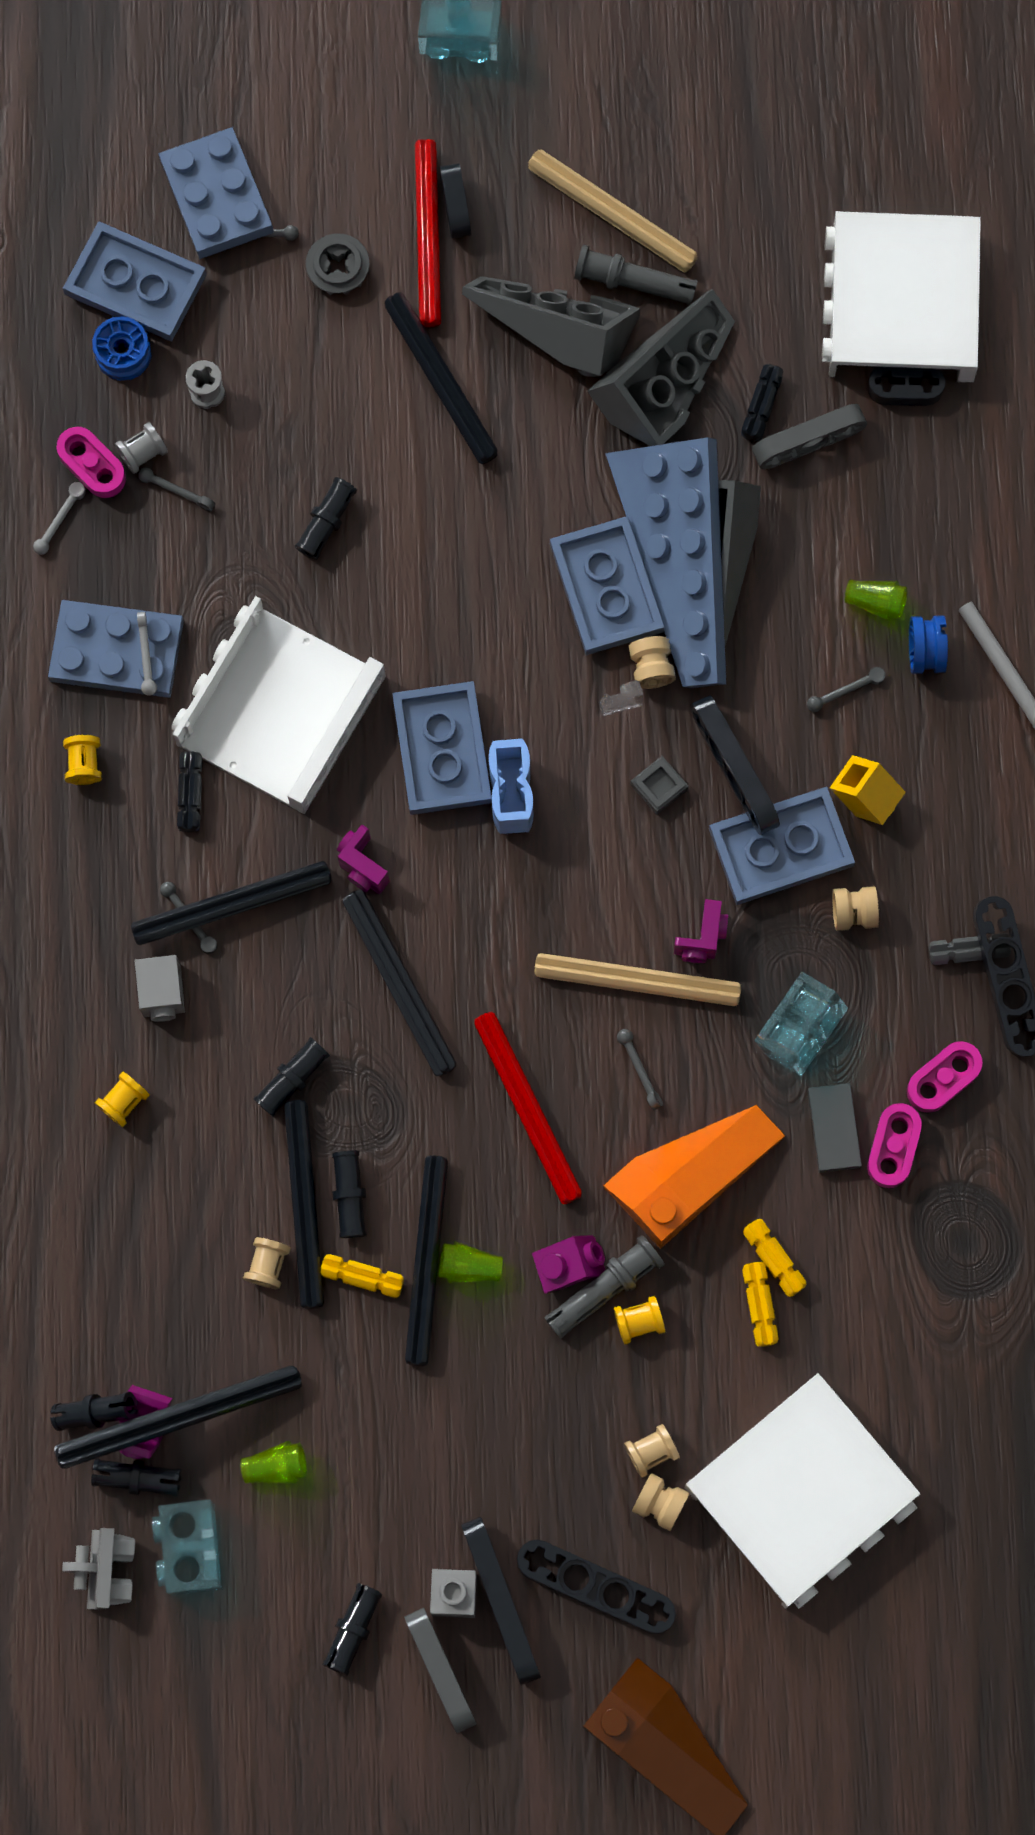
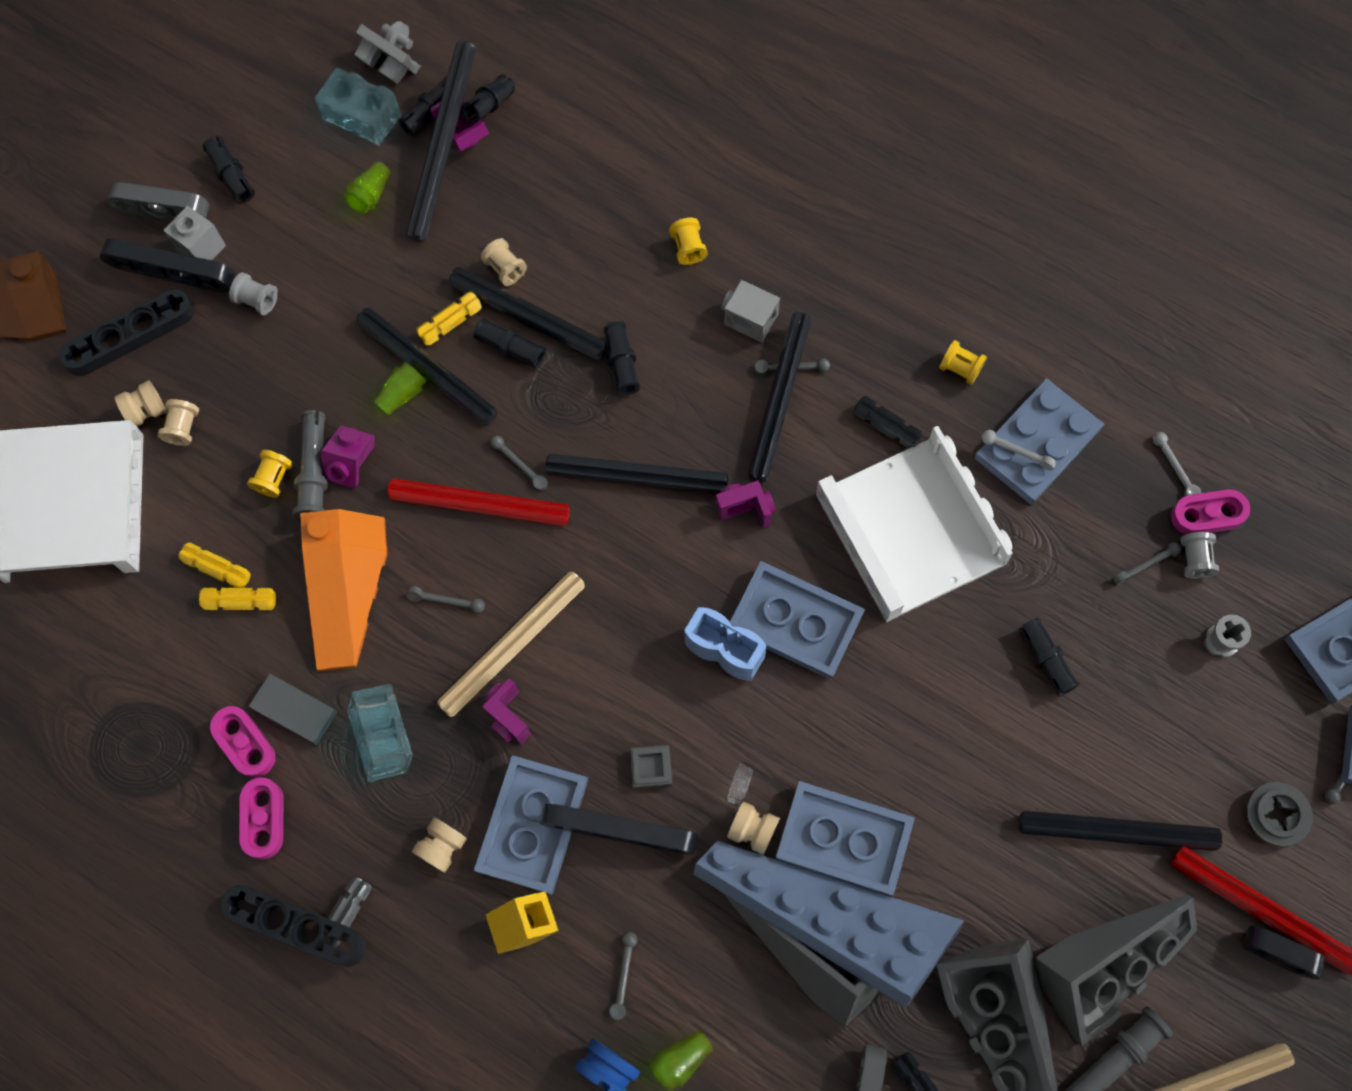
camera: 125 degrees right, 5 degrees down
blue wheel [92,316,151,381] -> none
none -> light grey bush [229,272,278,316]
none -> dark grey hinge [489,435,548,492]

